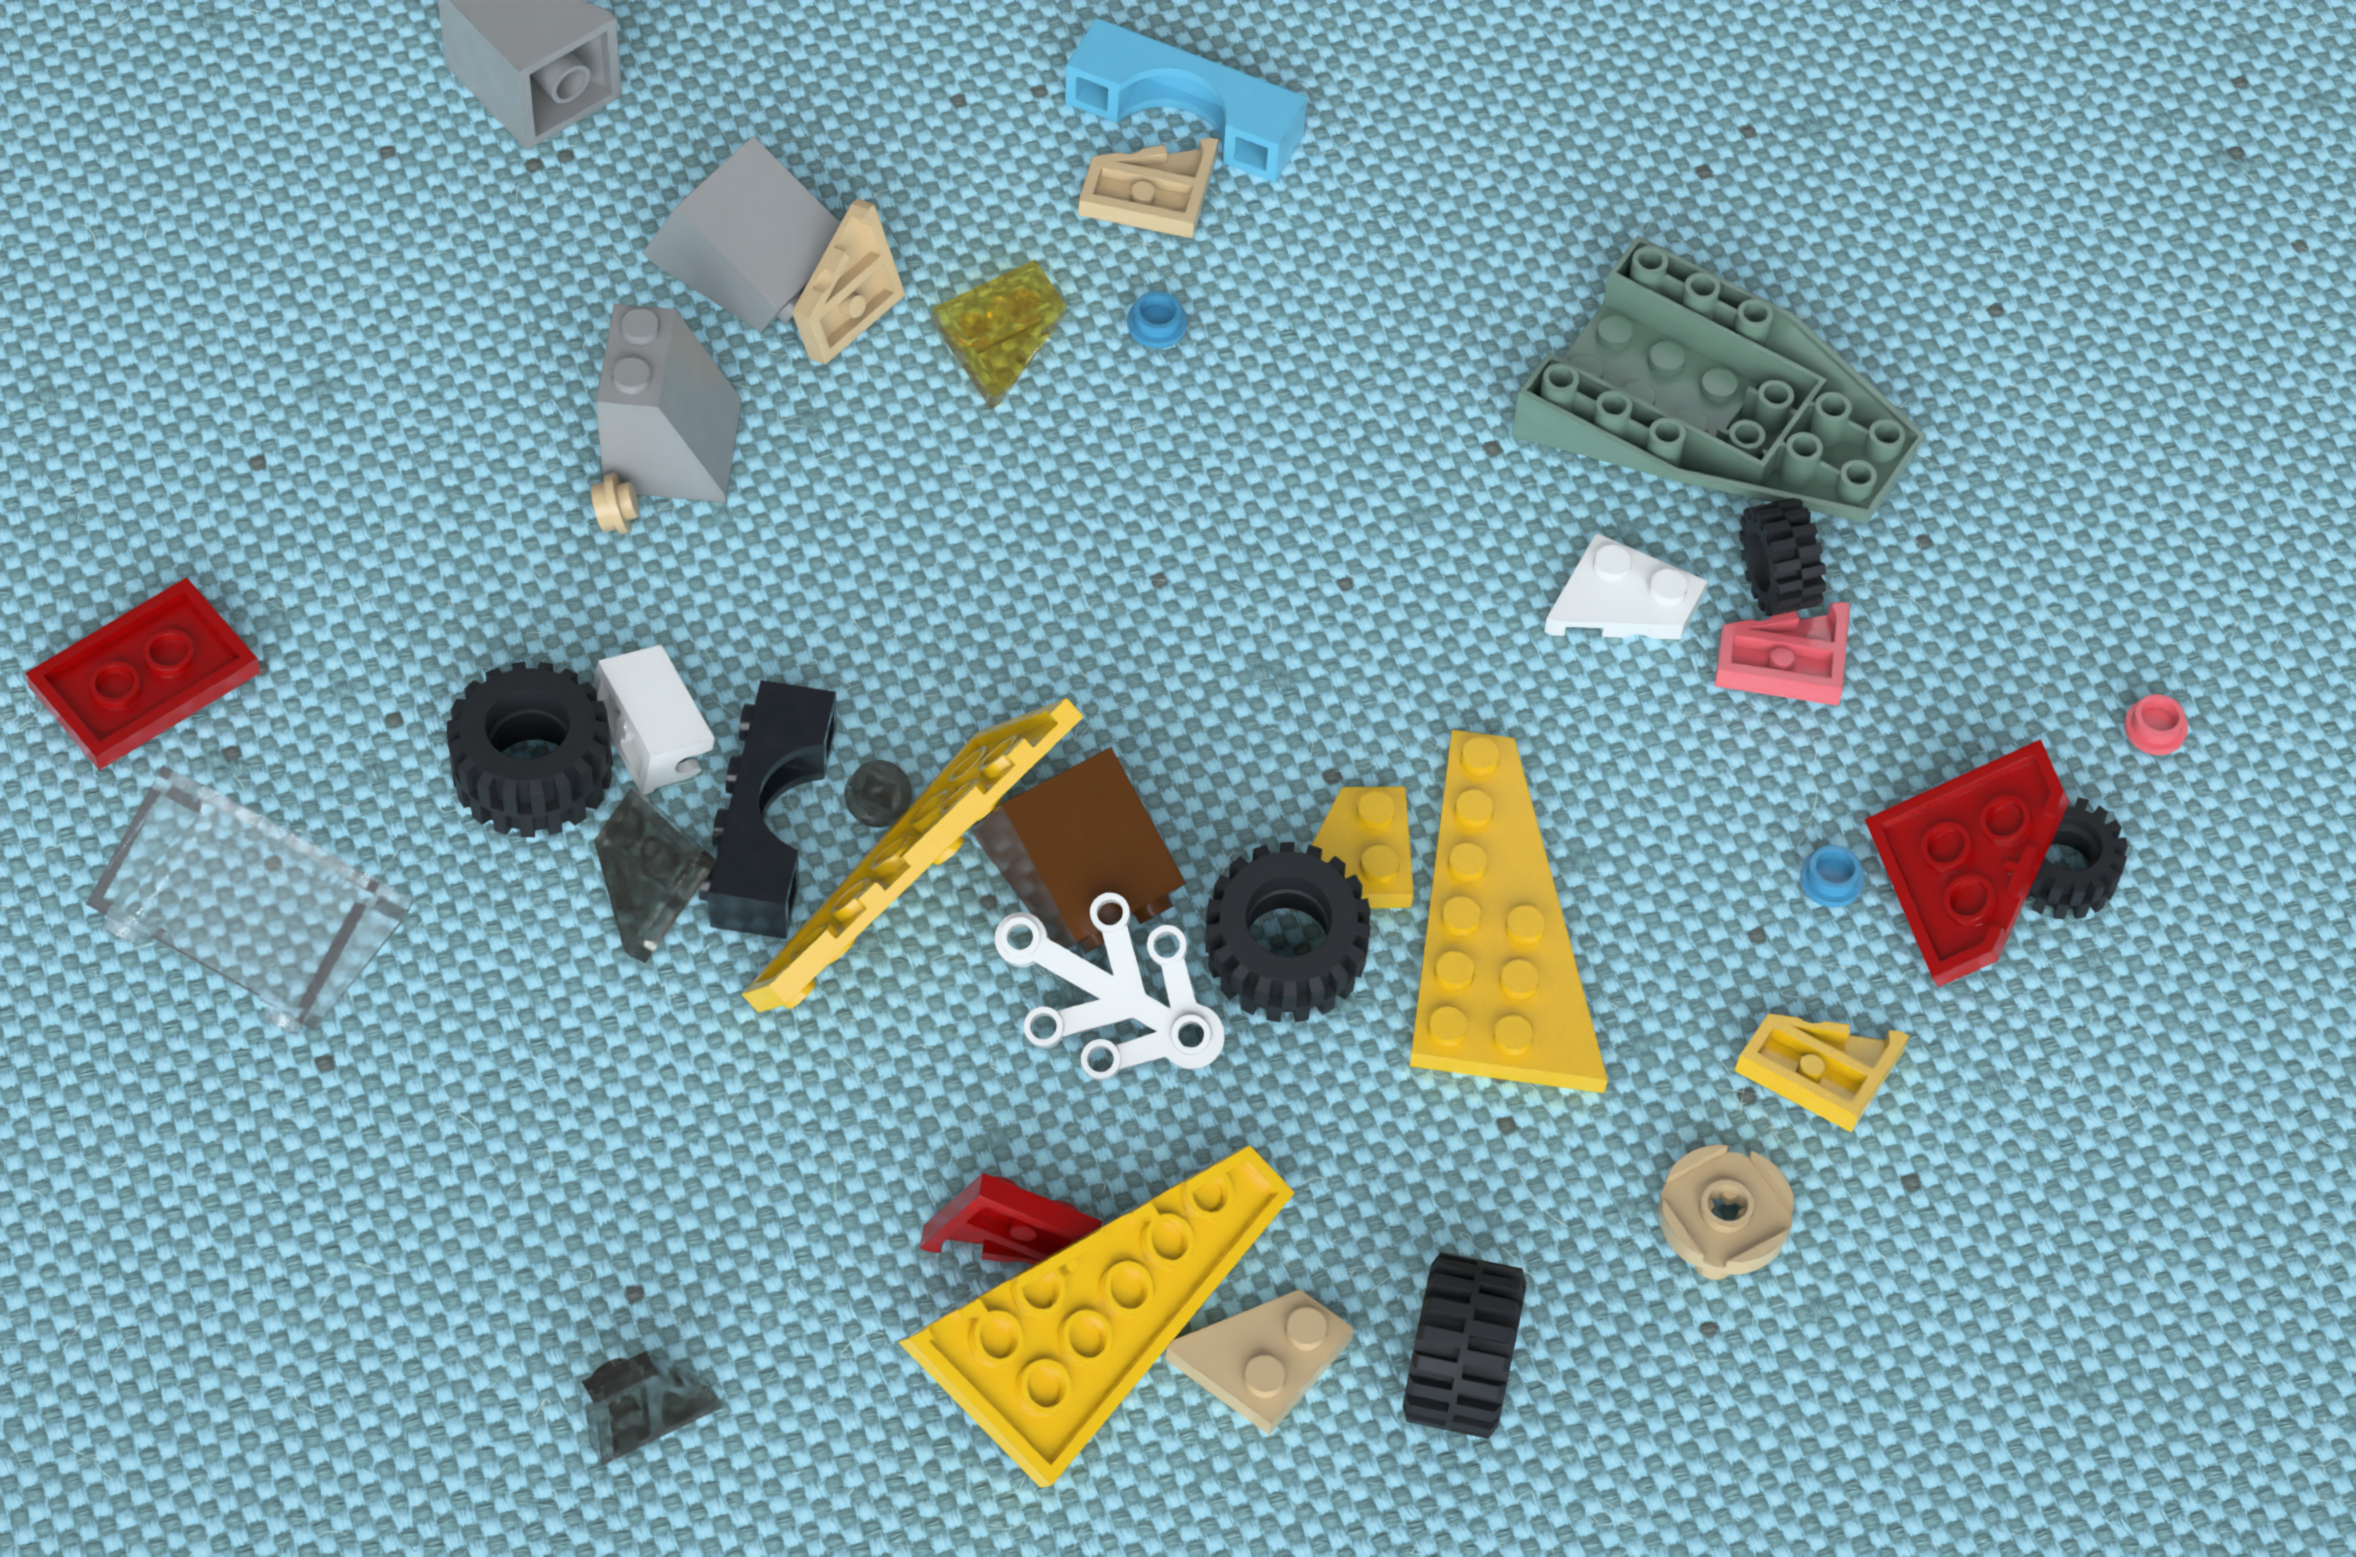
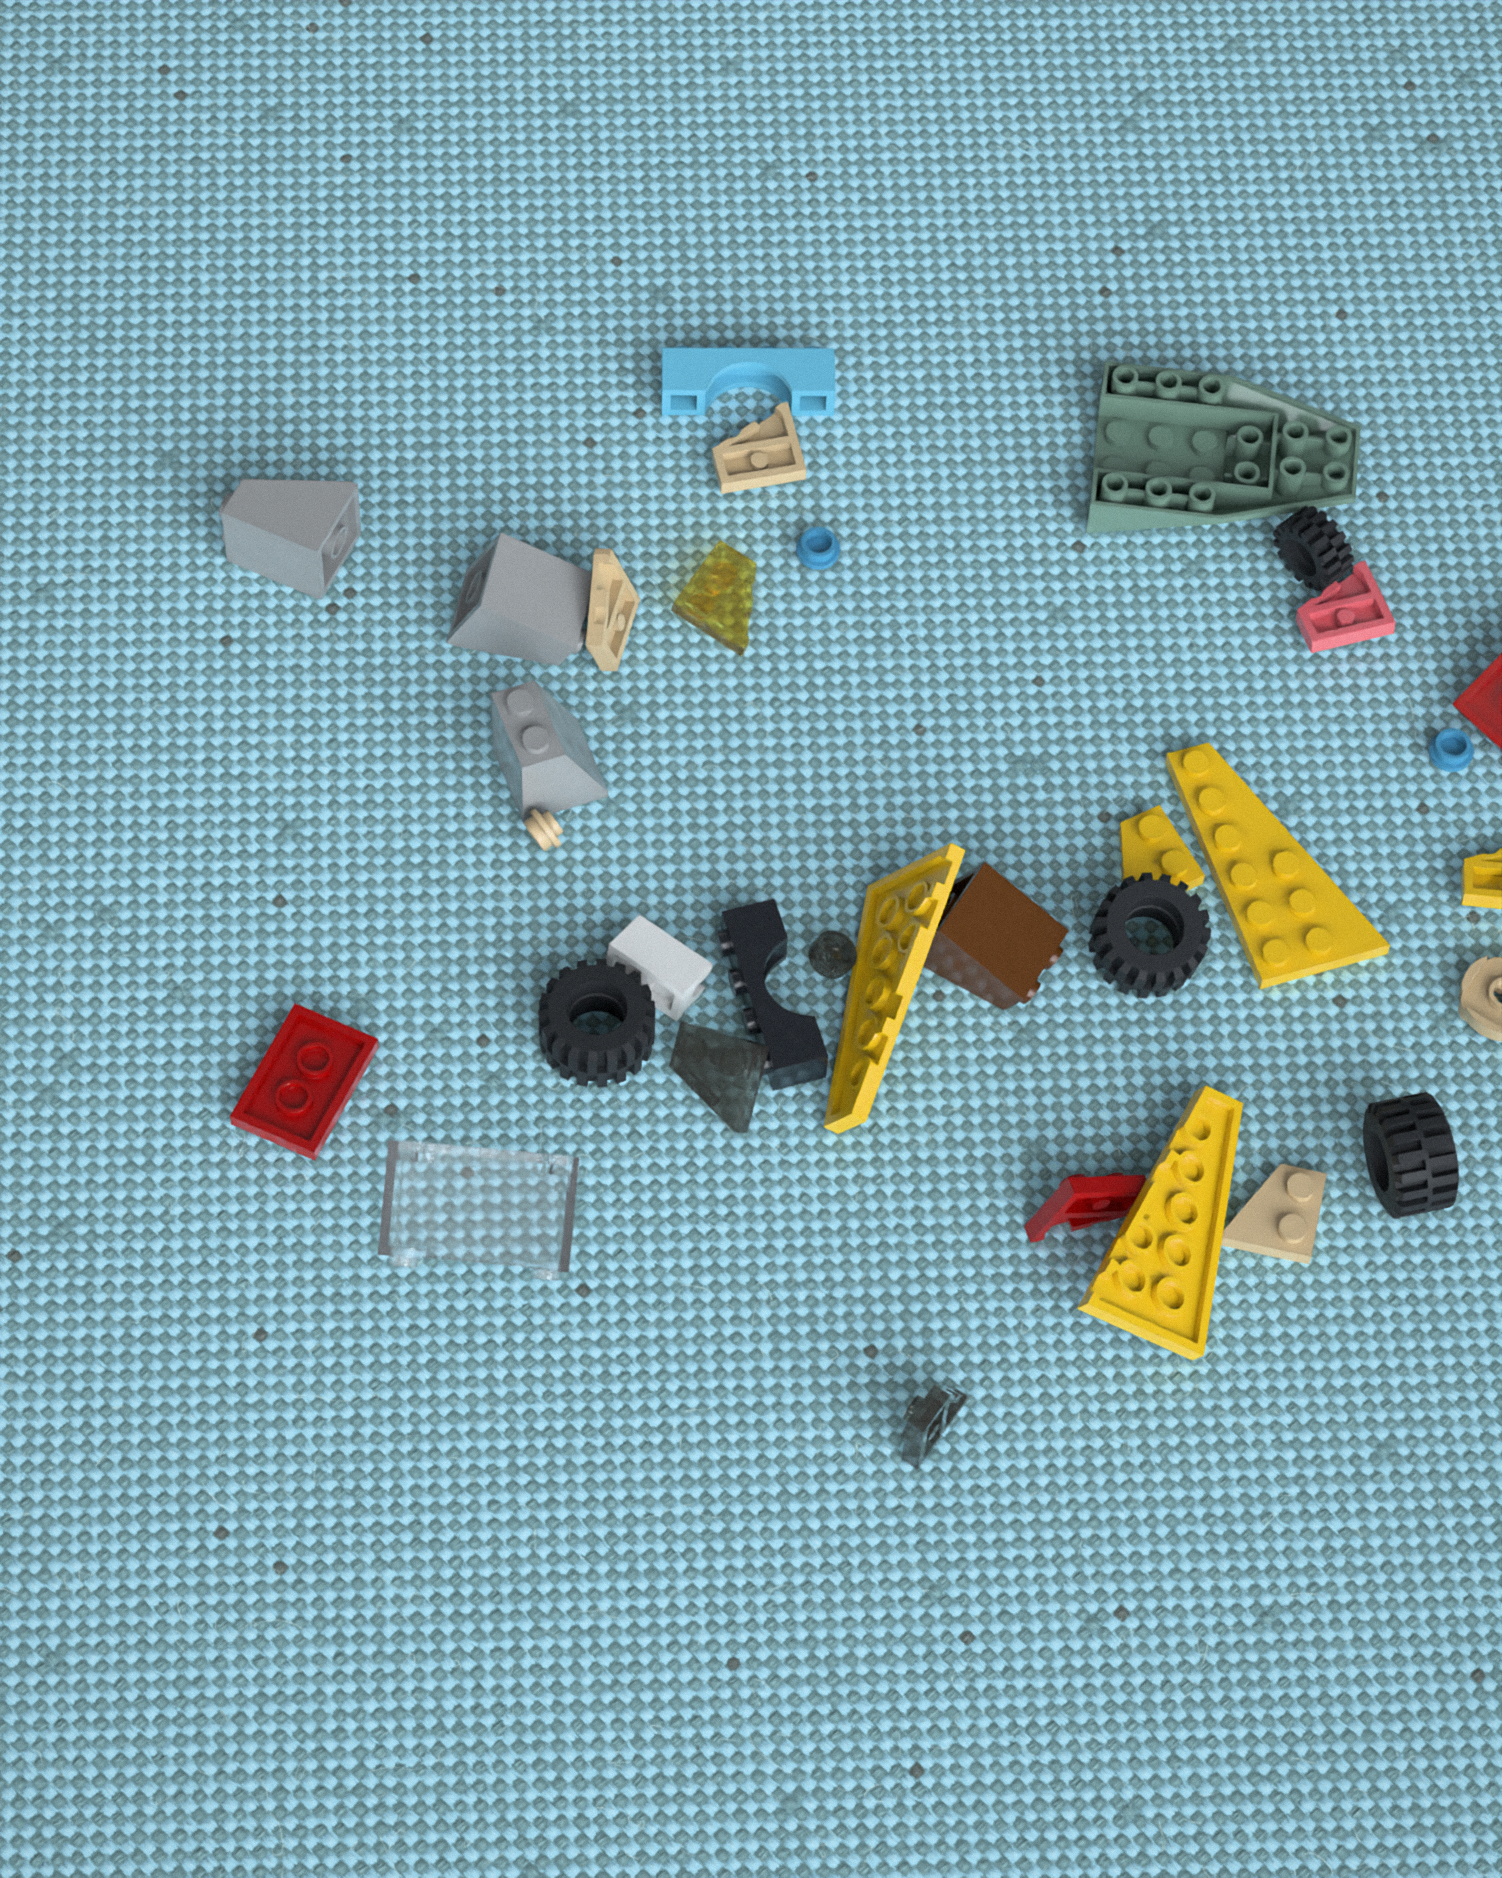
camera: 25 degrees left, 5 degrees up
white plant [995,893,1225,1081] -> none
white wing [1544,533,1708,640] -> none

